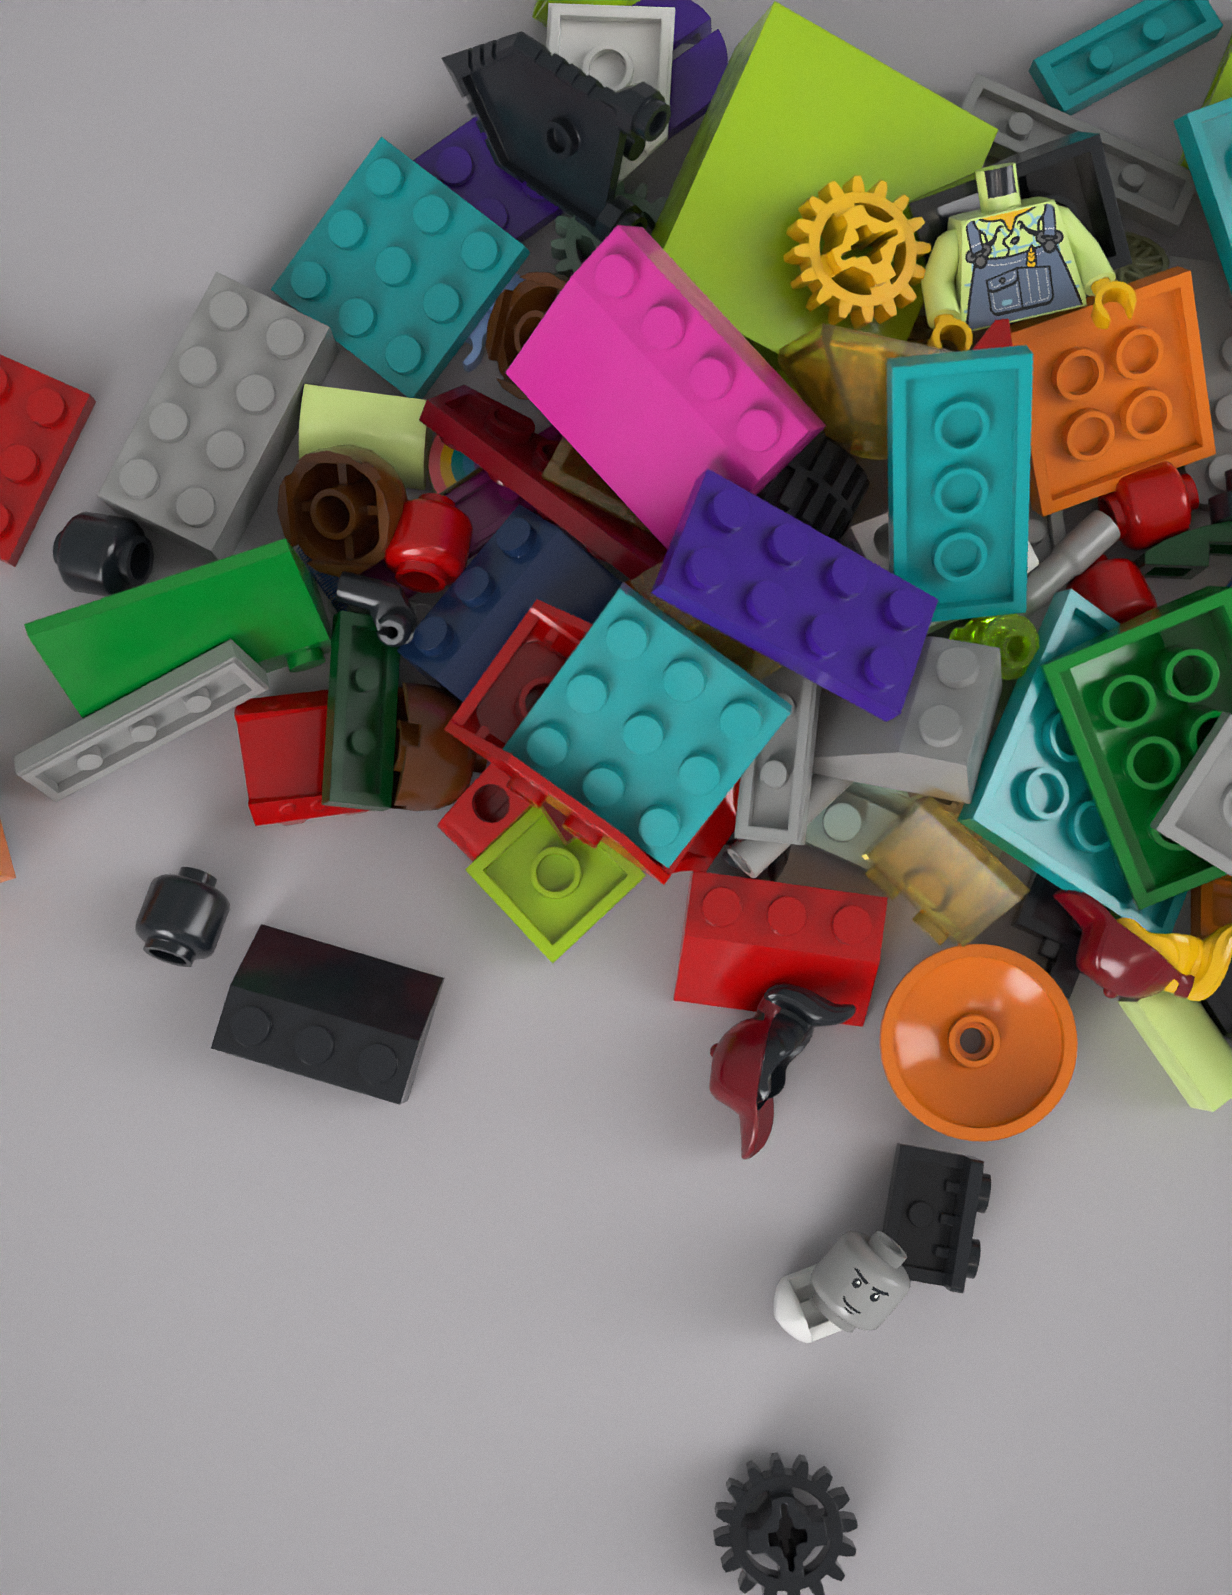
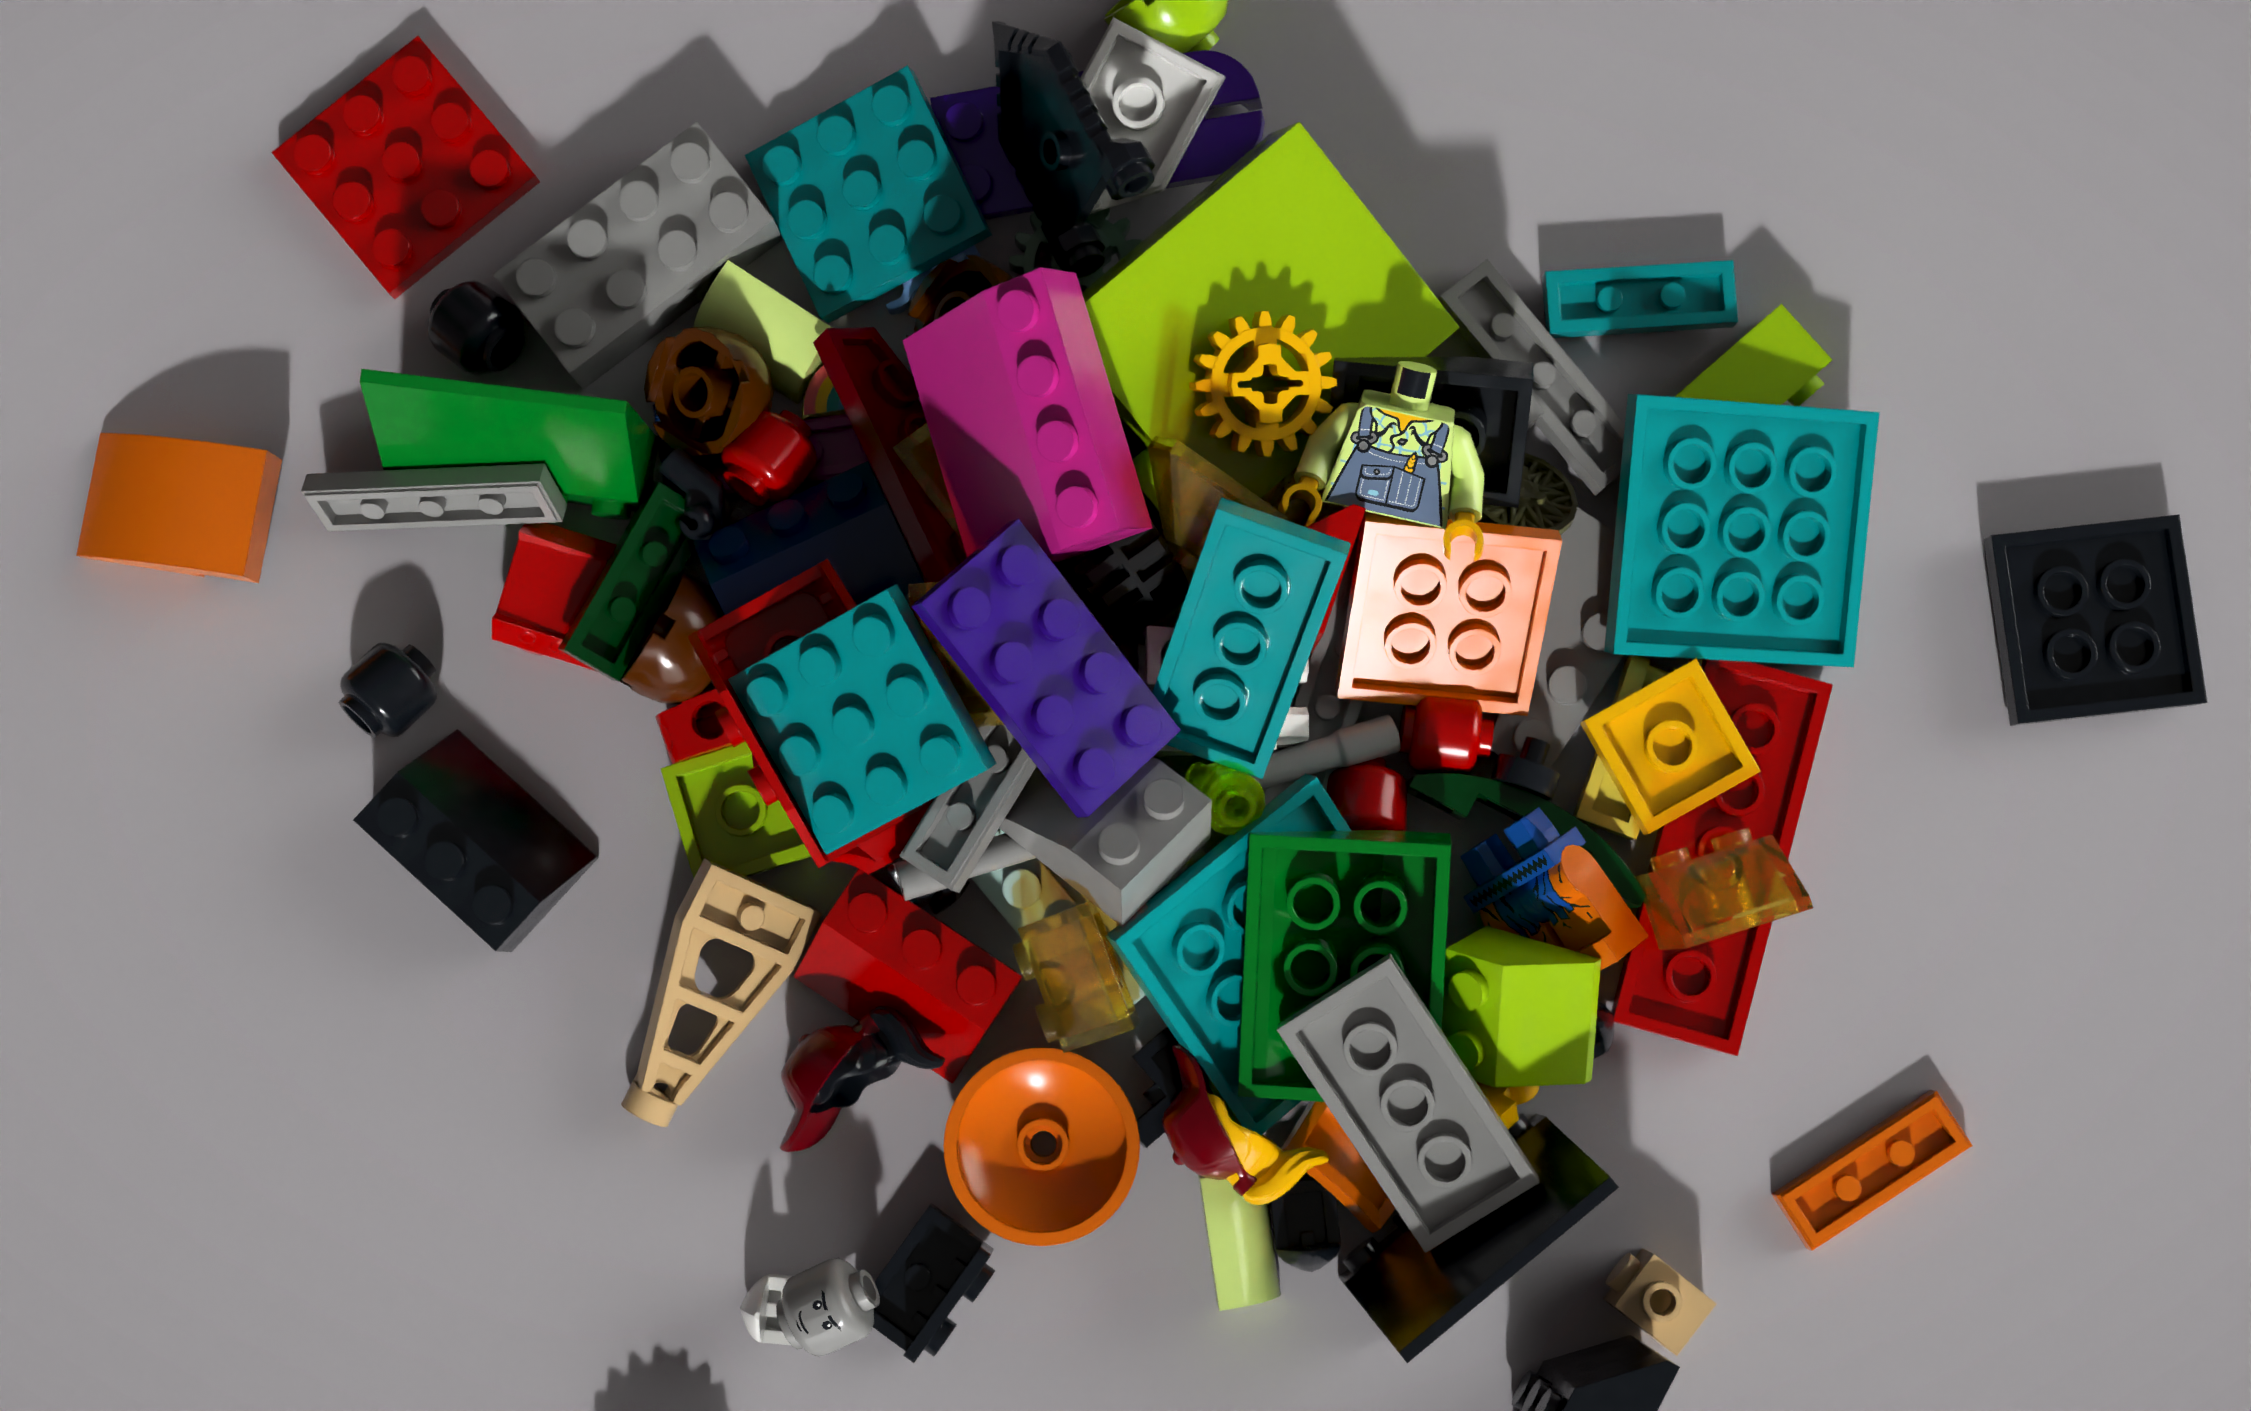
camera: 25 degrees right, 0 degrees up
none -> tan plate [621,858,822,1127]

